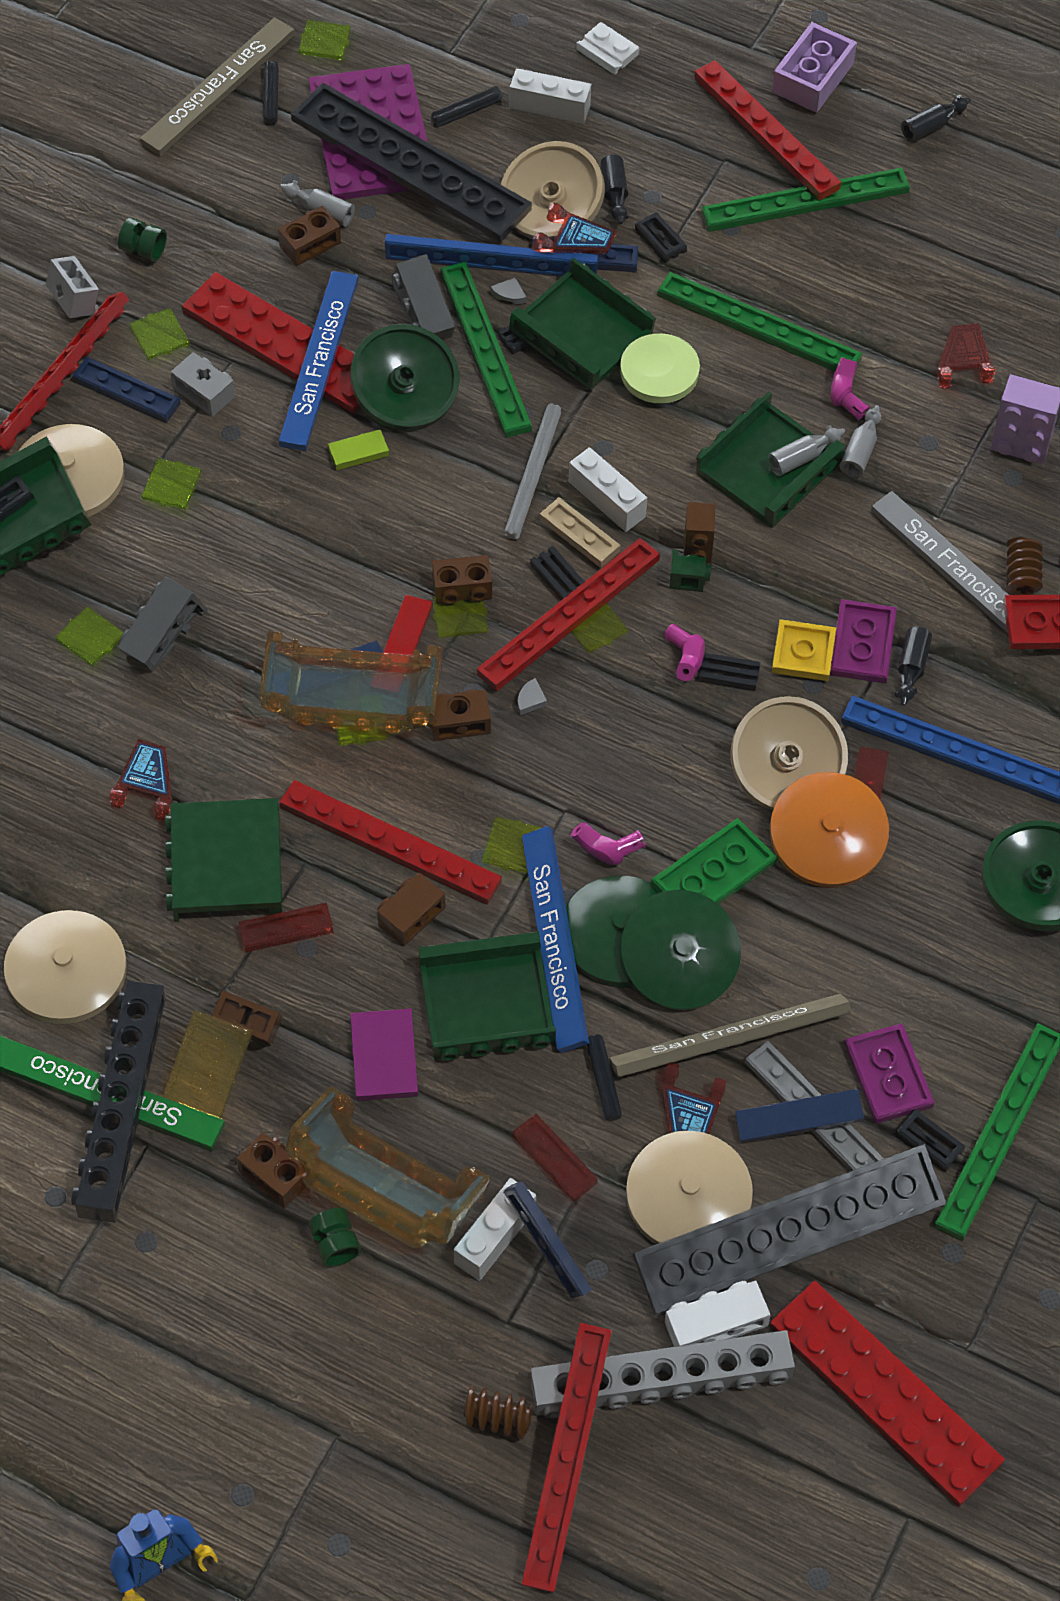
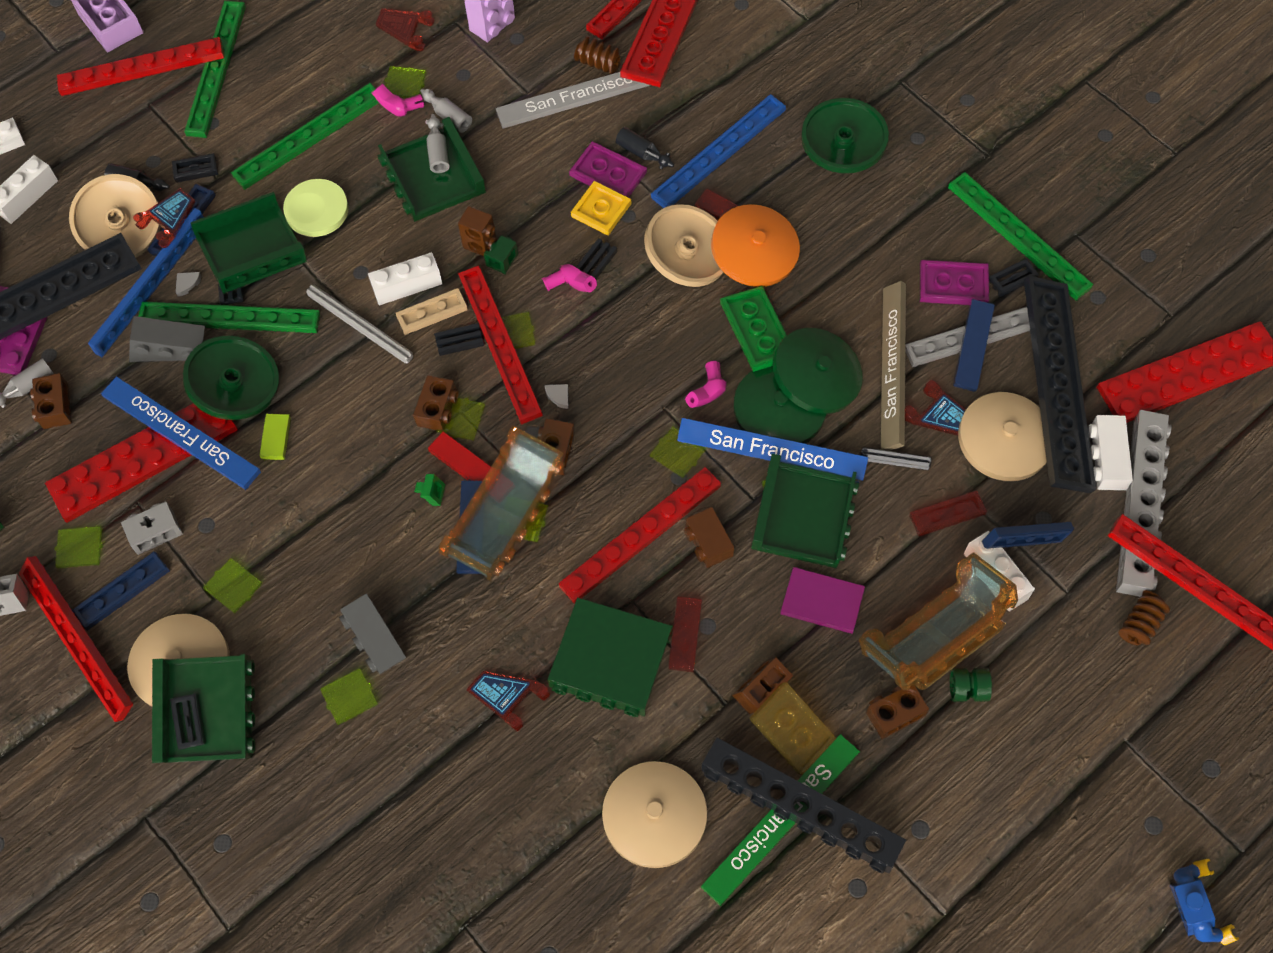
camera: 65 degrees left, 5 degrees up
none -> clear neon green piece [384,66,426,98]
none -> green tile [414,474,445,506]

